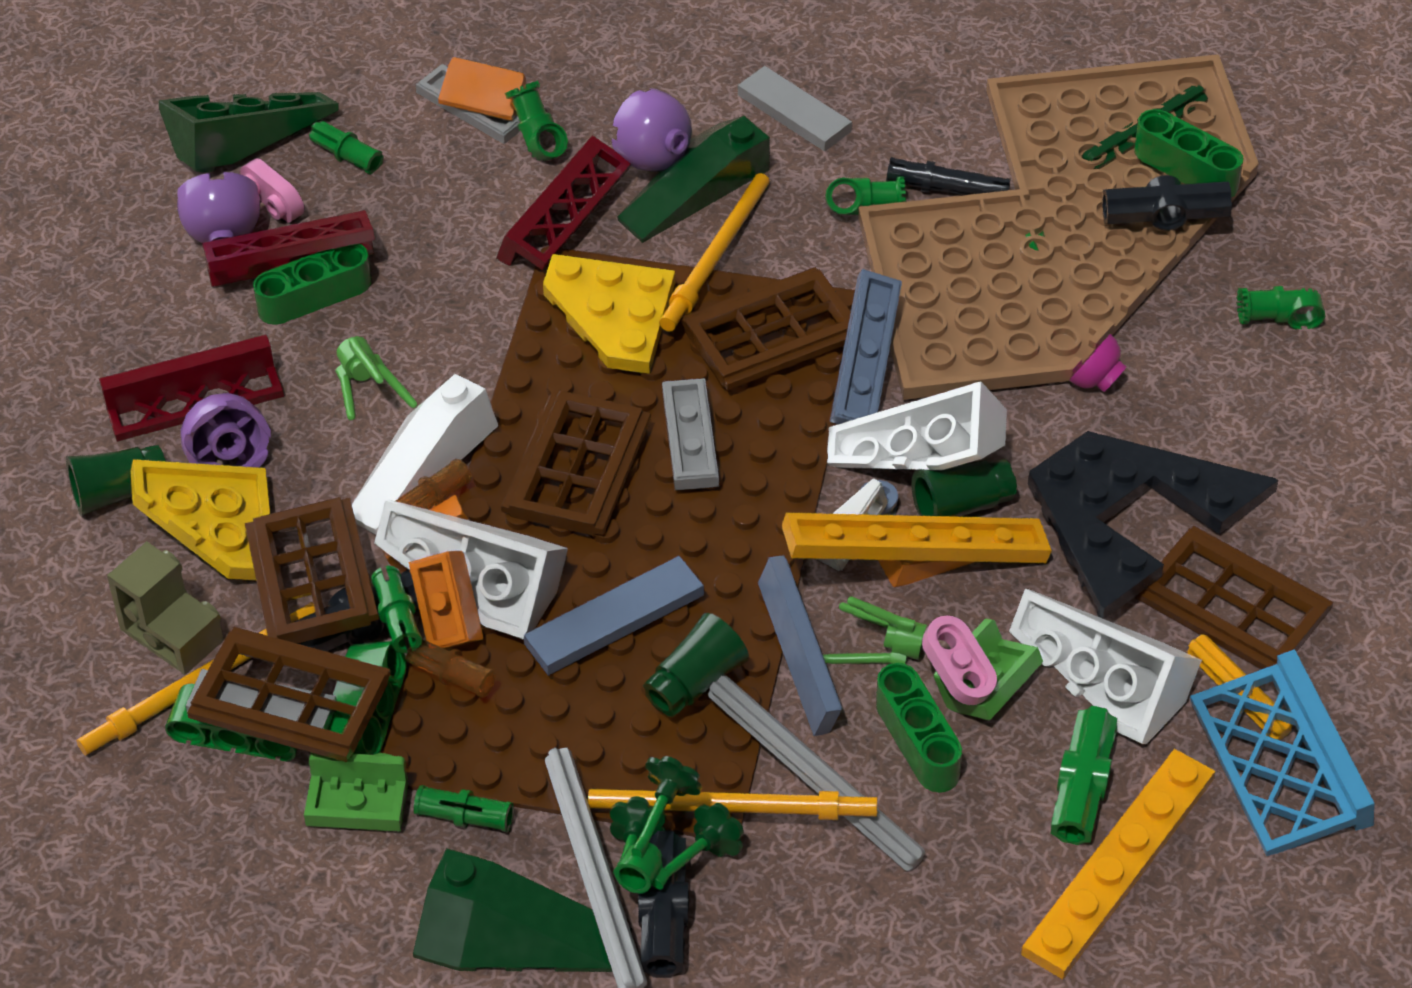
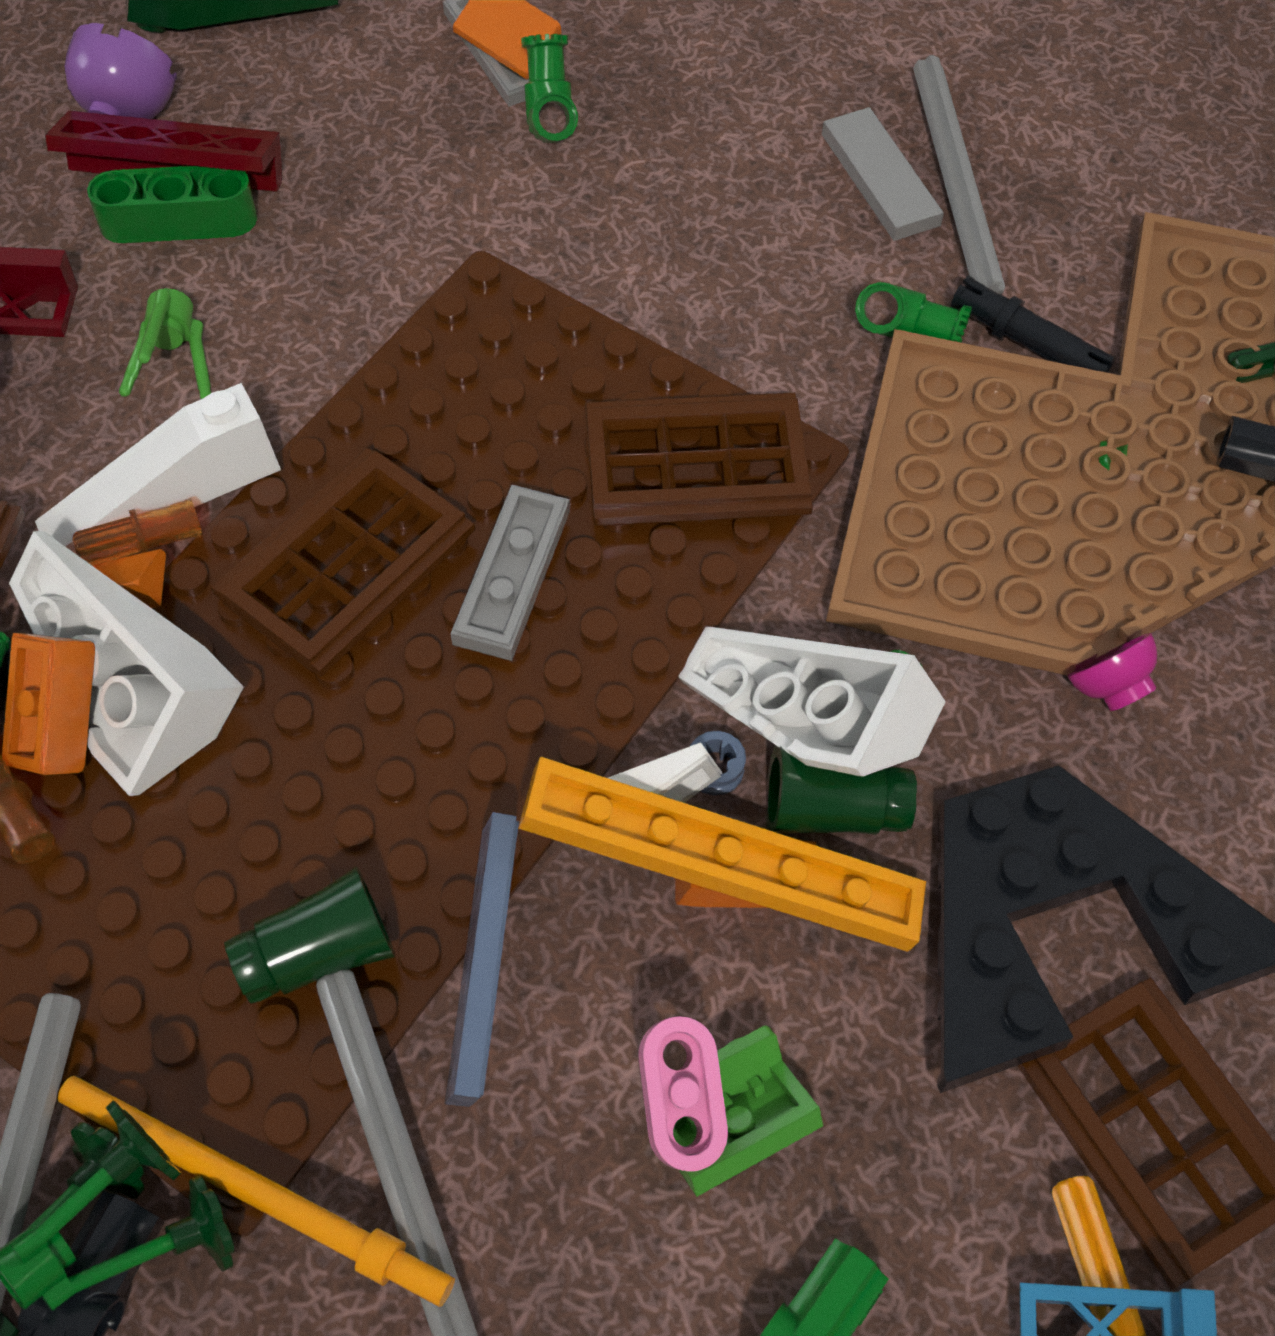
camera: 20 degrees right, 10 degrees up
bright pink plate [240,158,304,223] -> none
green axle [309,121,384,175] -> none
dark red fence [496,135,631,270] -> none
sand blue tile [524,556,704,675] -> none
yellow plate [543,254,675,374] -> none
medium lavender cylinder [612,88,692,172] -> none
dark green wedge [617,116,770,243] -> none
light orange bar [659,173,770,331] -> none
bright green plant [822,596,927,664] -> none
sand blue tile [830,269,902,424] -> none
green beam [876,663,962,793] -> none
white wedge [1009,589,1202,744] -> none
none -> light grey axle [913,55,1005,294]

